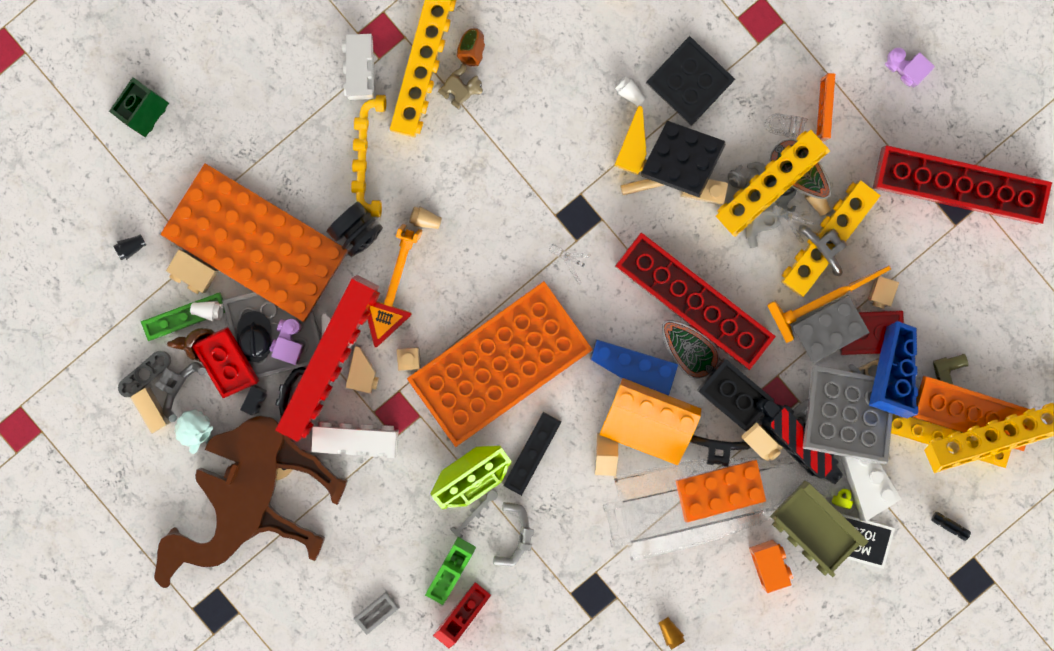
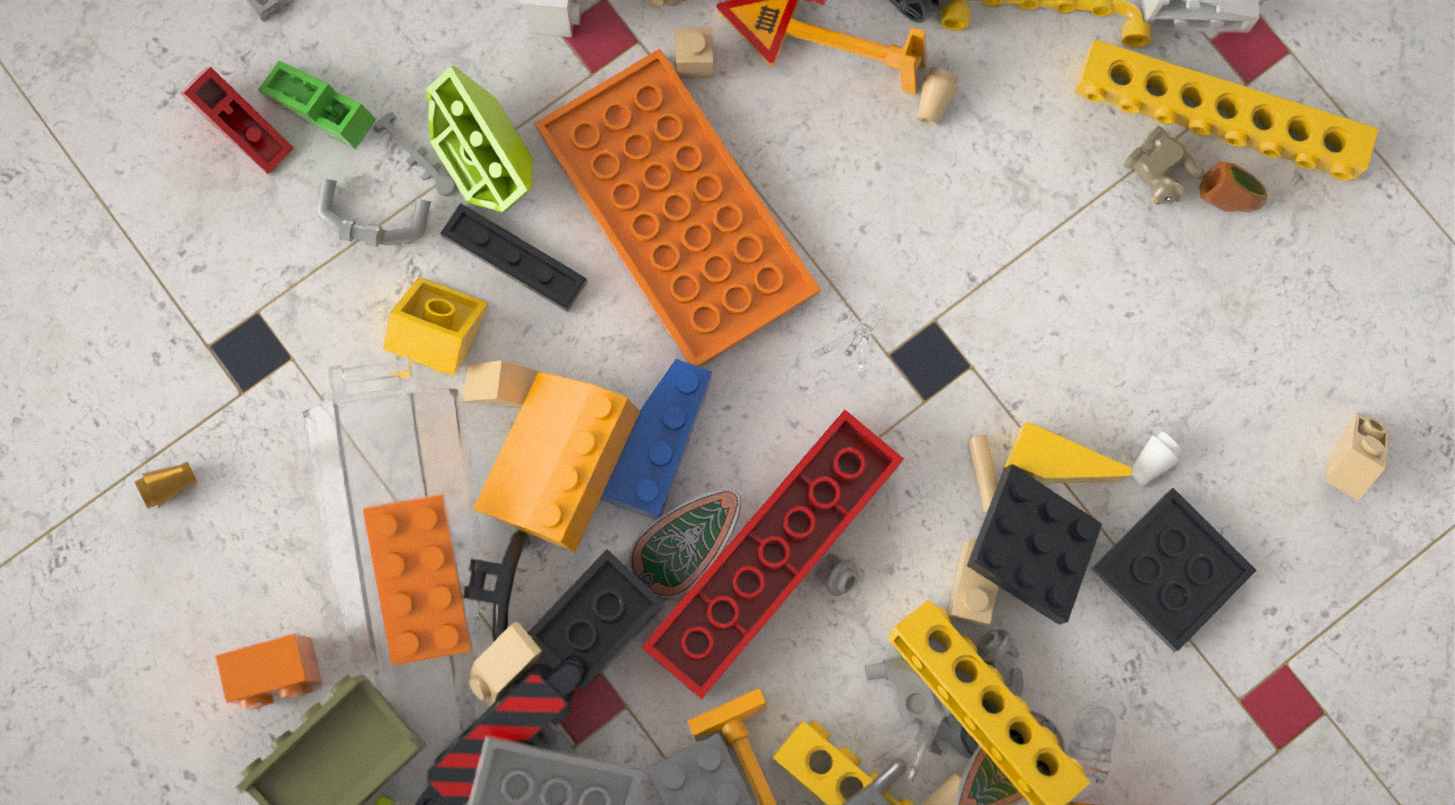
camera: 90 degrees right, 10 degrees down
none -> yellow slope [383,277,489,376]
none -> light grey plate [815,553,858,596]

